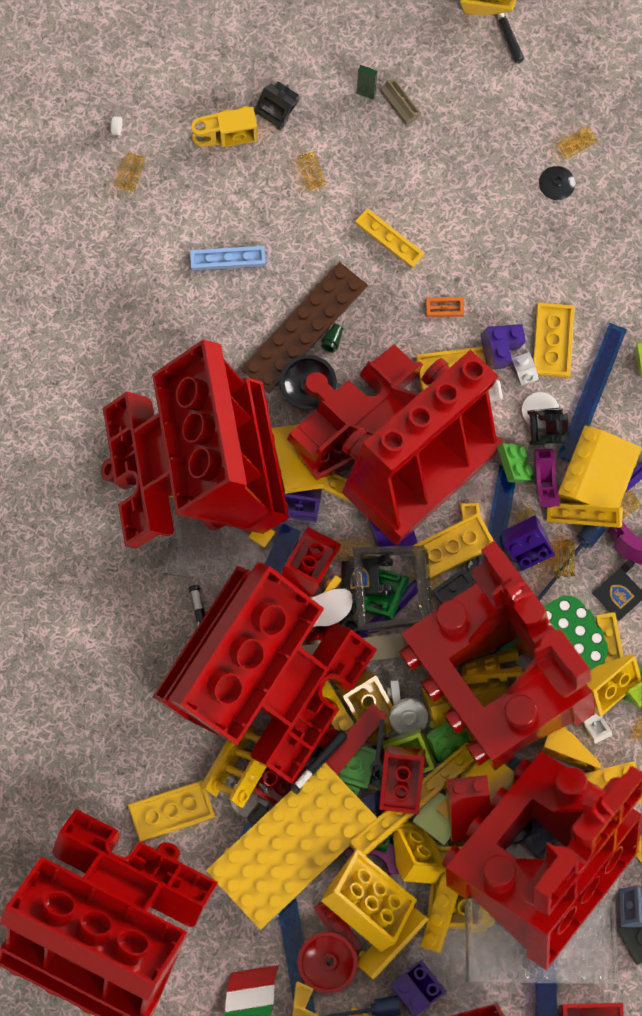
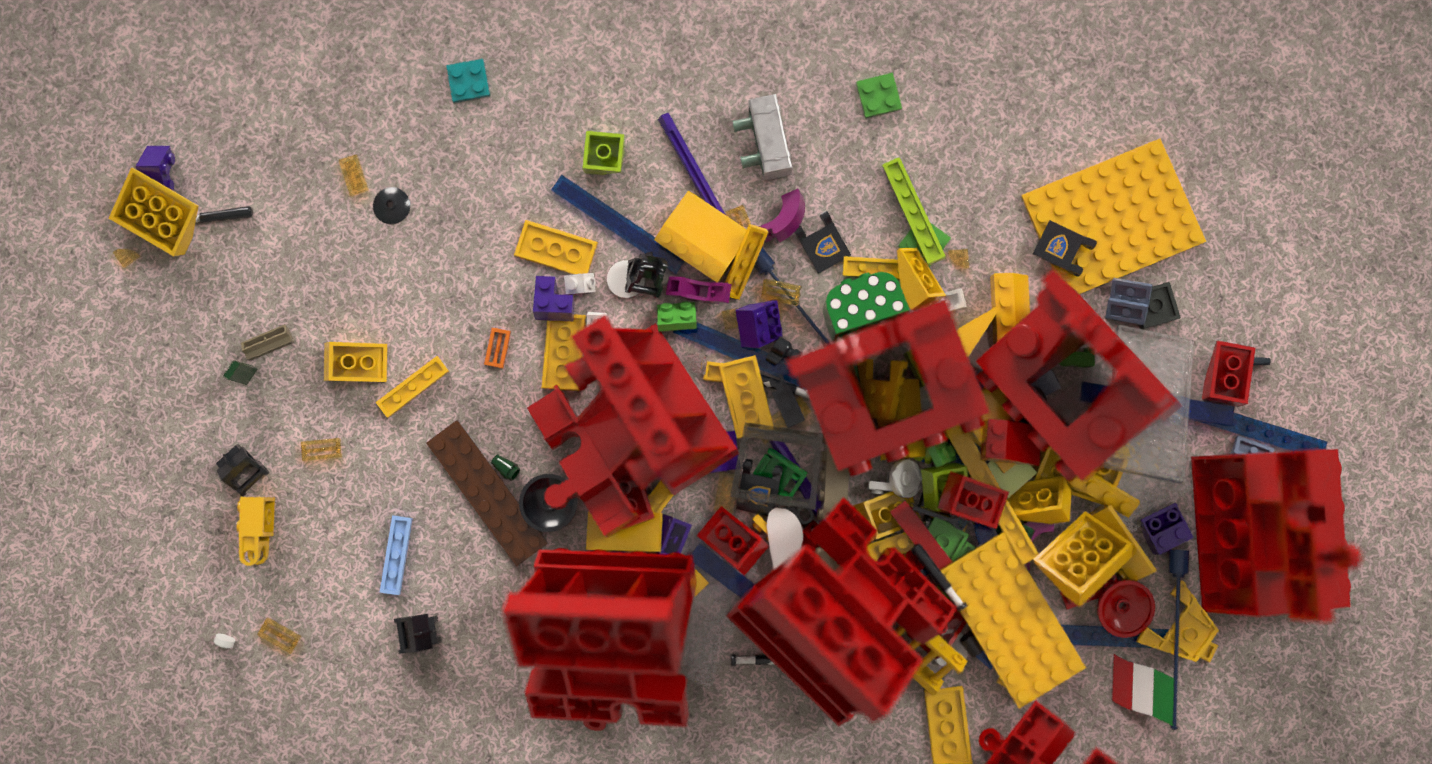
camera: 75 degrees left, 10 degrees up
none -> yellow slope [324,342,387,382]
none -> black piece [394,613,441,654]

